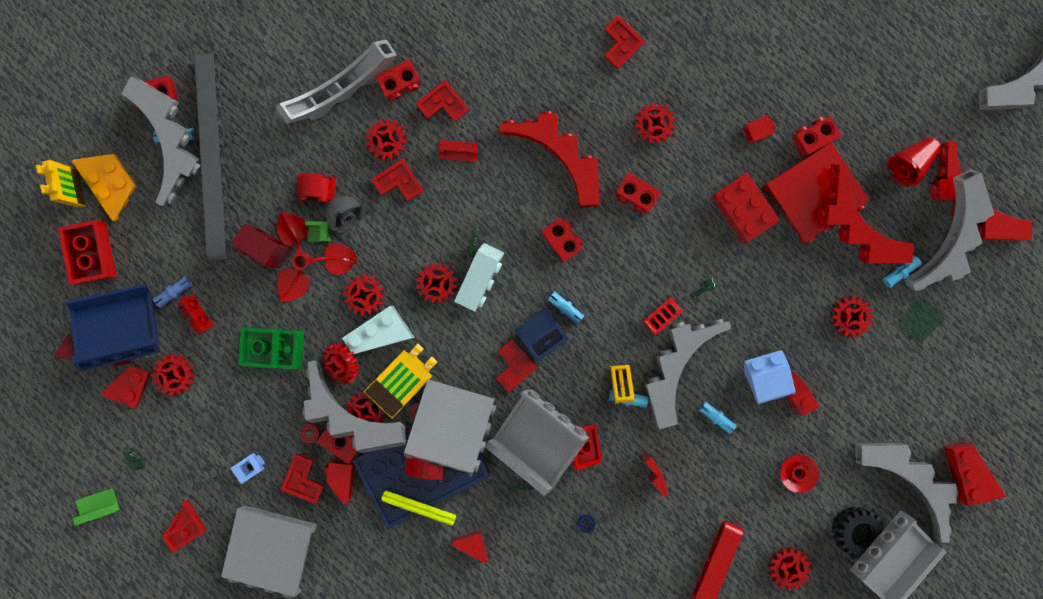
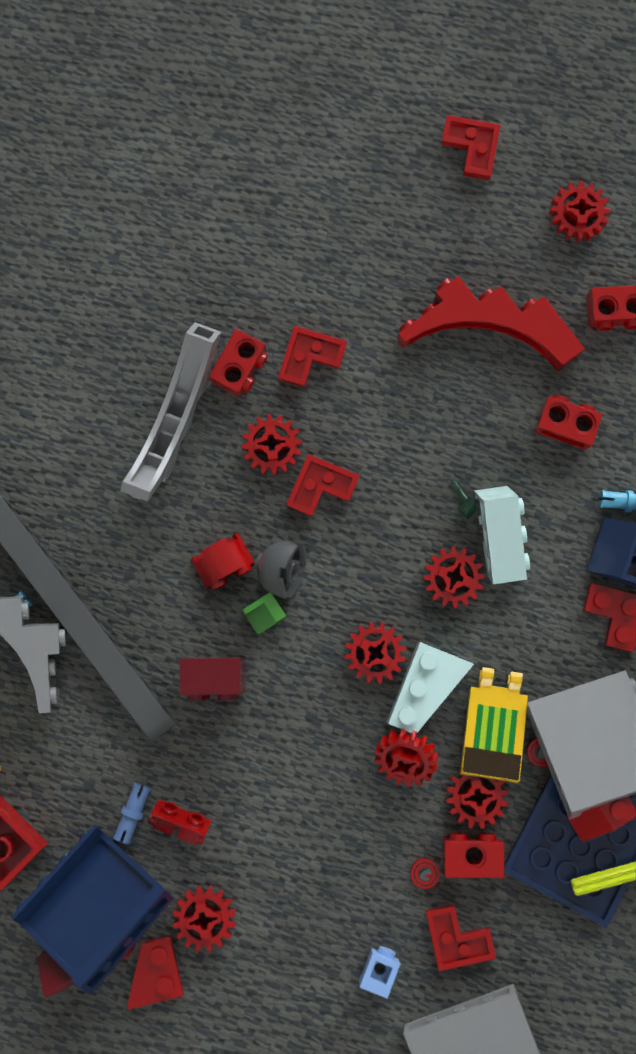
camera: 40 degrees left, 5 degrees down
green slope [238,327,304,370] -> none
red plant [277,212,358,302] -> none
light grey arch [302,361,407,453] -> none
red slope [324,460,355,504] -> none
red hinge [438,140,478,162] -> none

